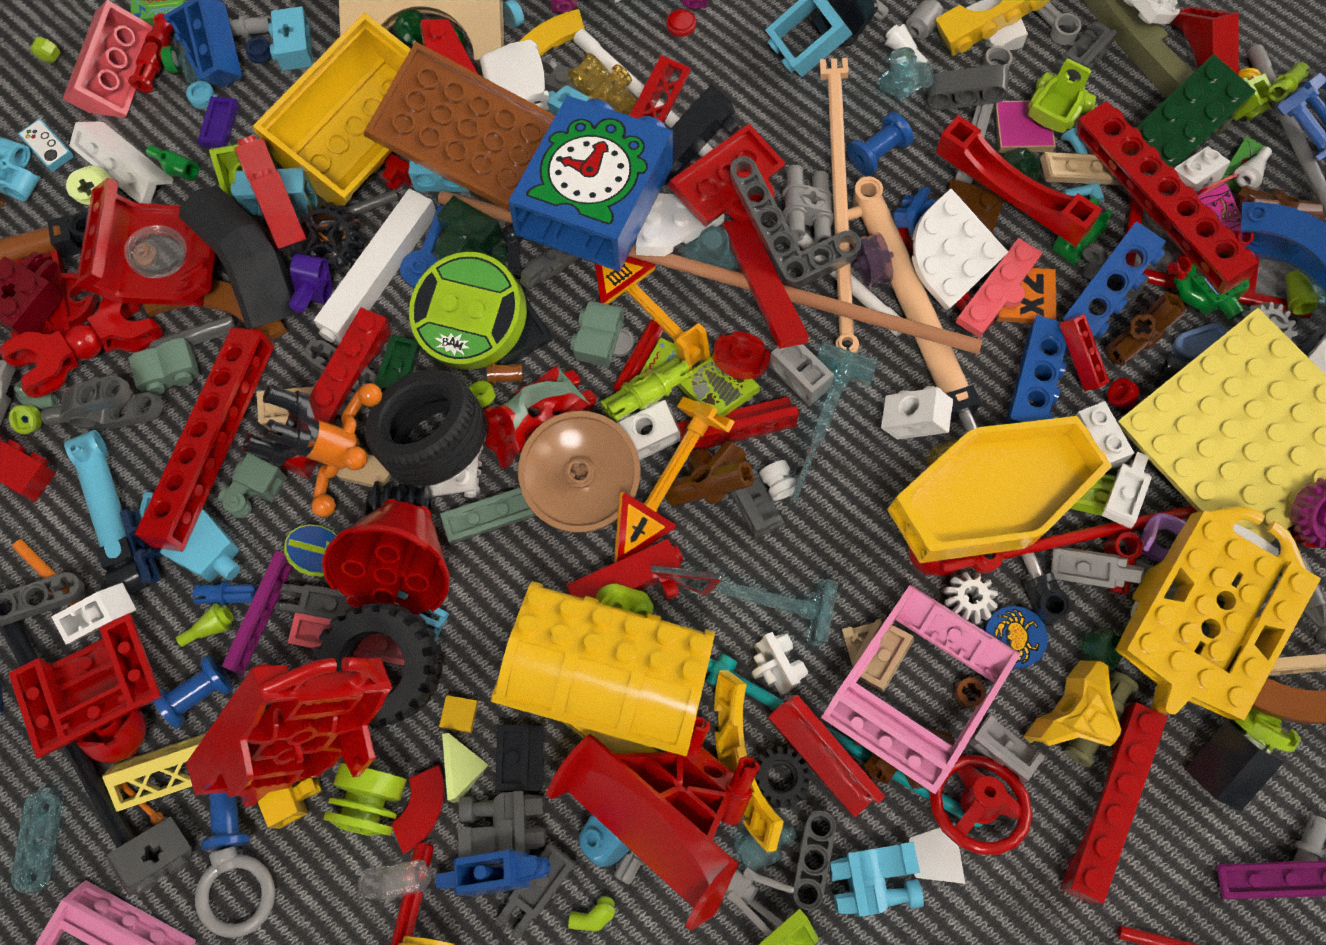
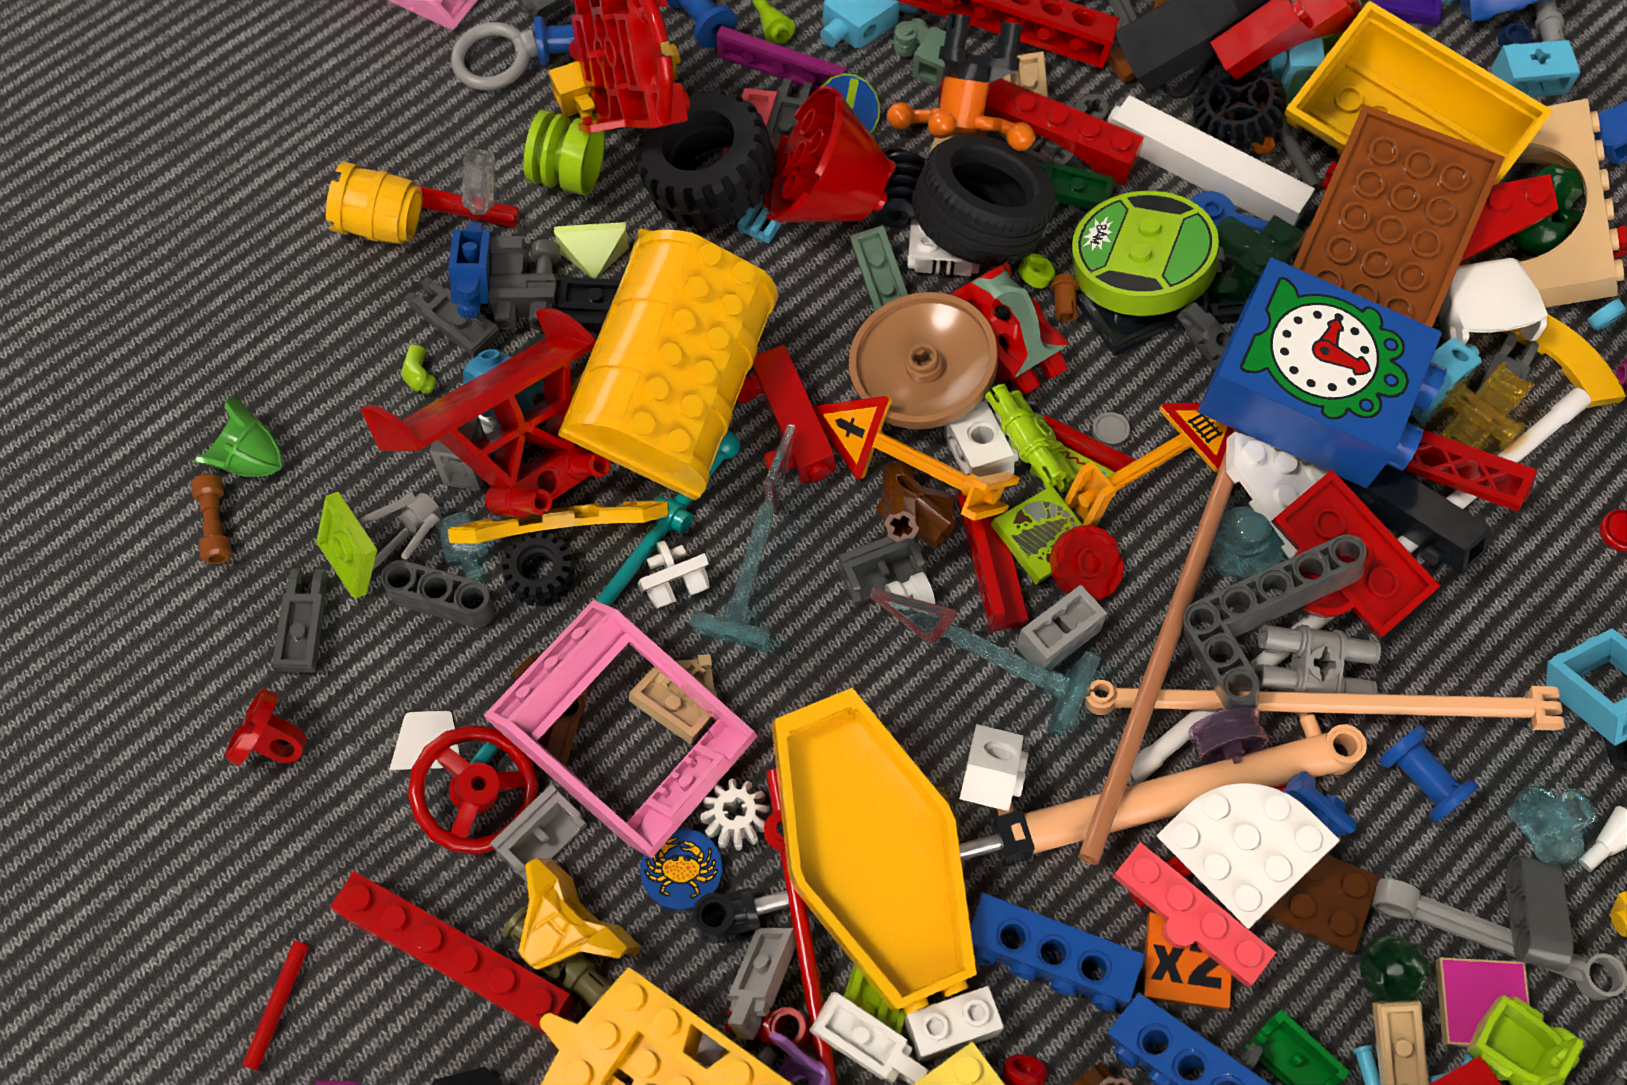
camera: 90 degrees right, 5 degrees down
blue axle [192,582,257,606] -> none
dark purple beam [289,253,333,313] -> none
red tile [391,765,446,854] -> none
sand green brick [570,301,624,367] -> none
lime plate [596,584,654,616] -> none
red tile [722,220,809,349] -> none
red fence [766,695,886,817] -> none
medium azure hips [828,842,924,917] -> none
red arch [936,115,1102,247] -> none
dark orange bush [954,678,986,709] -> none
red piece [1059,314,1110,391] -> none
clear green cone [1081,628,1122,670] -> none

